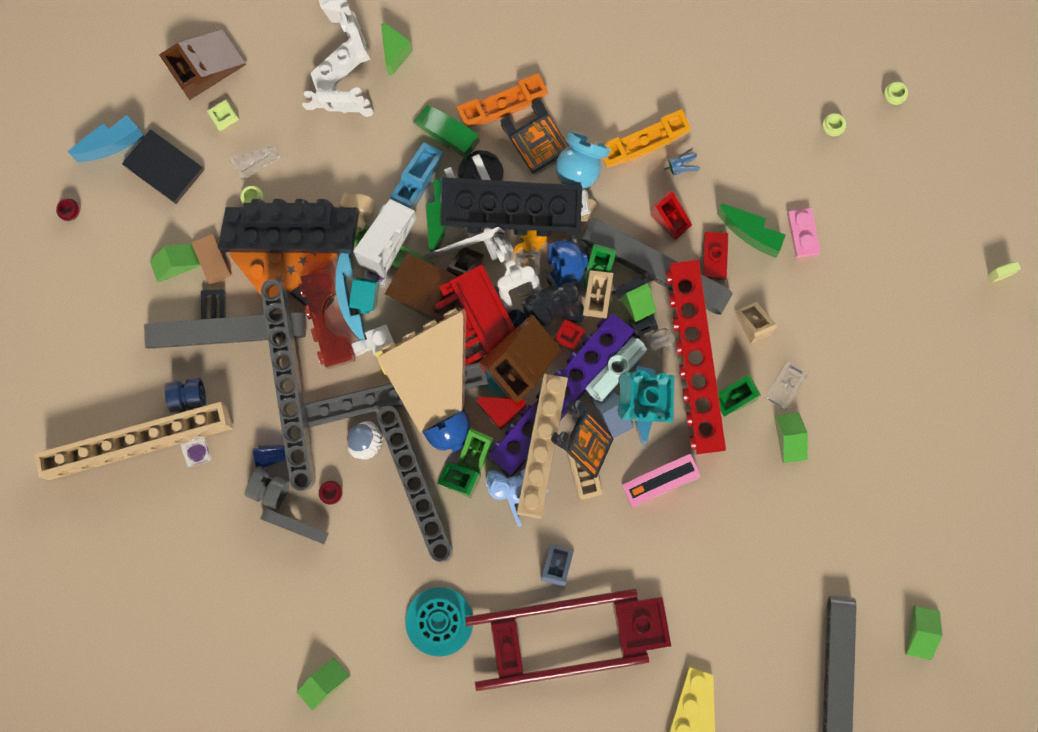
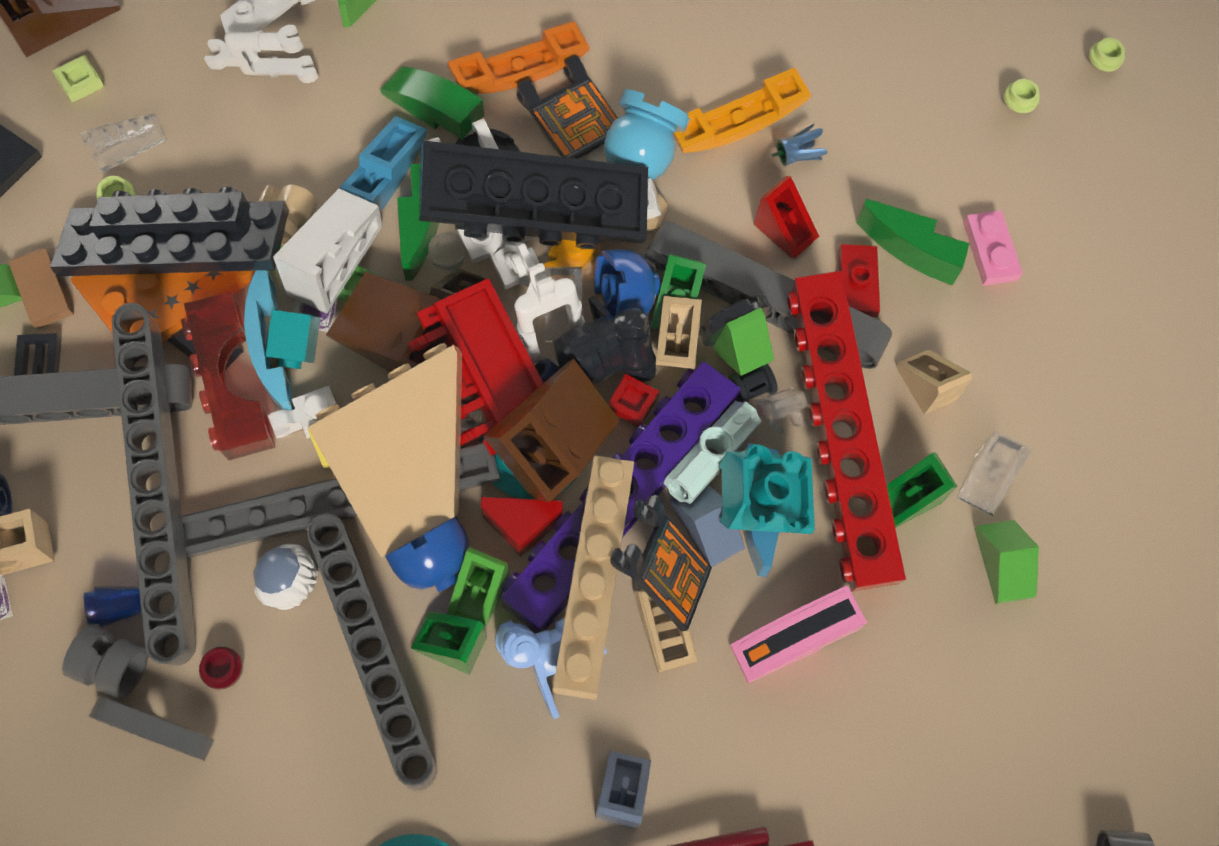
camera: 15 degrees left, 10 degrees down
white sticker [424,227,505,260] -> none

